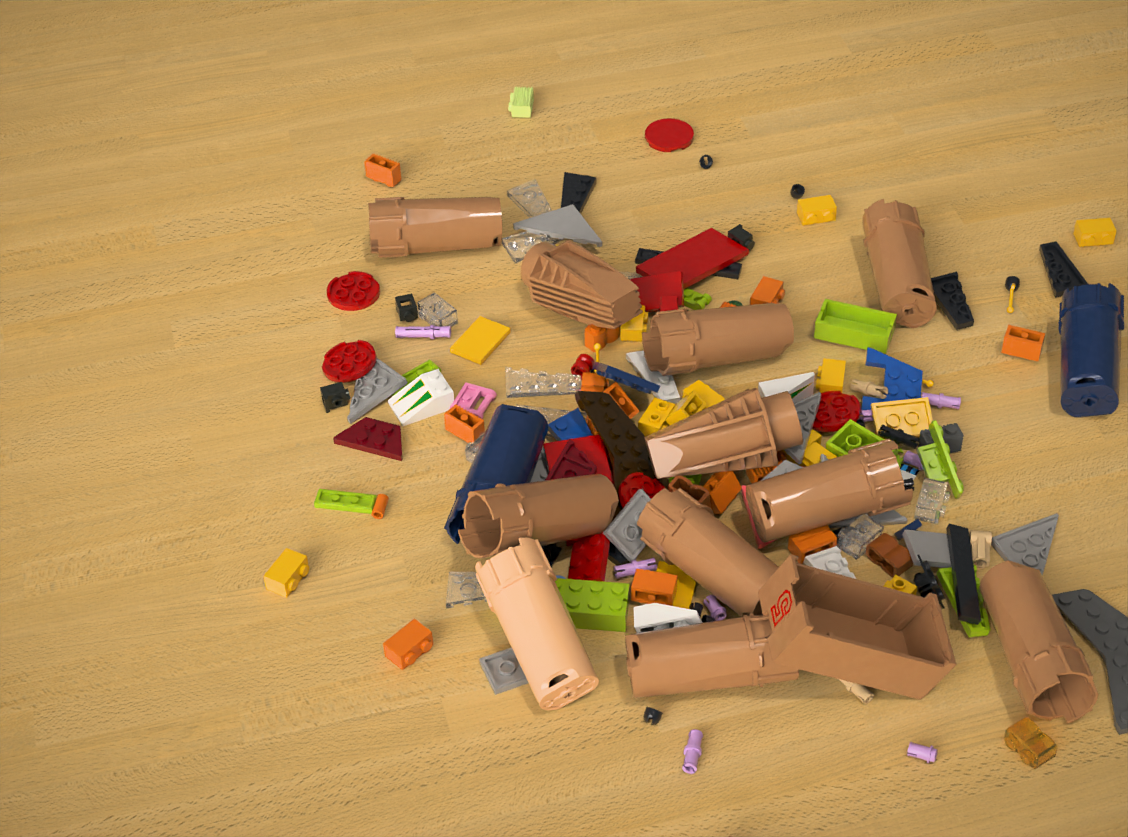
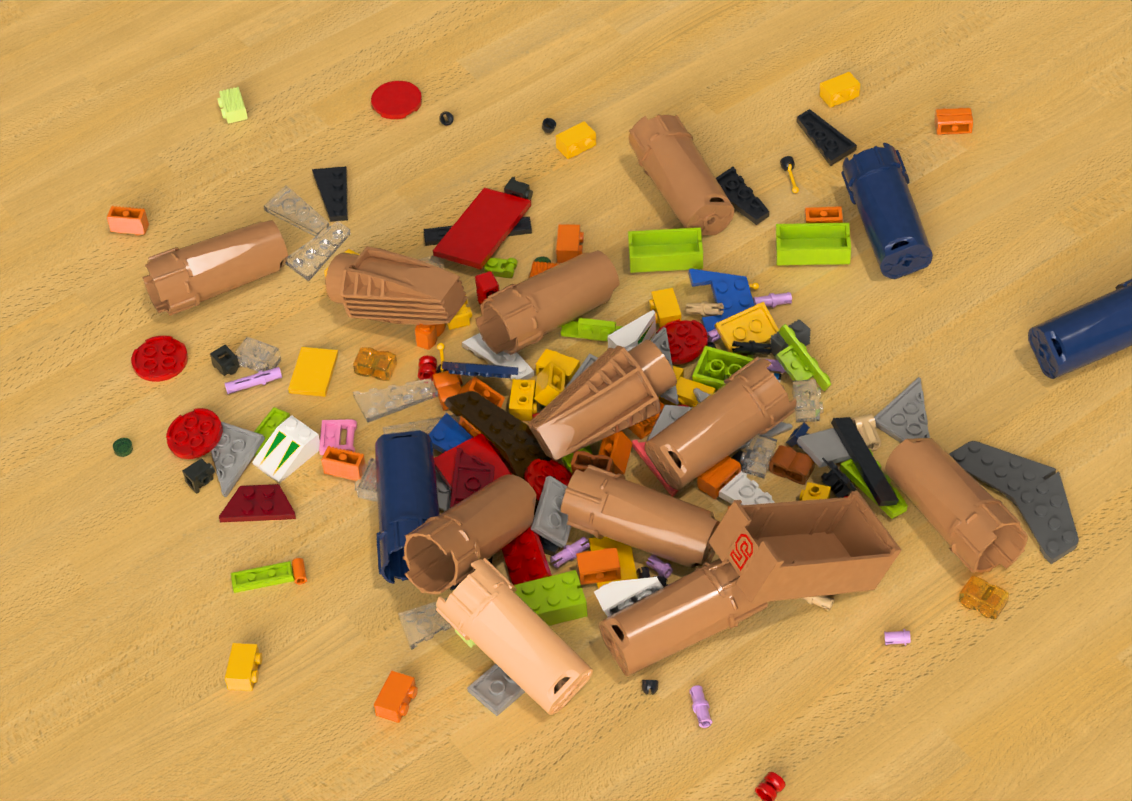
camera: 20 degrees left, 5 degrees up
light grey tile [513,204,602,247] -> none
red tile [630,271,684,312] -> none
none -> clear green tile [113,438,133,457]
none -> clear yellow brick [353,347,397,381]
none -> lime bracket [561,318,623,341]
none -> lime piece [775,223,851,265]

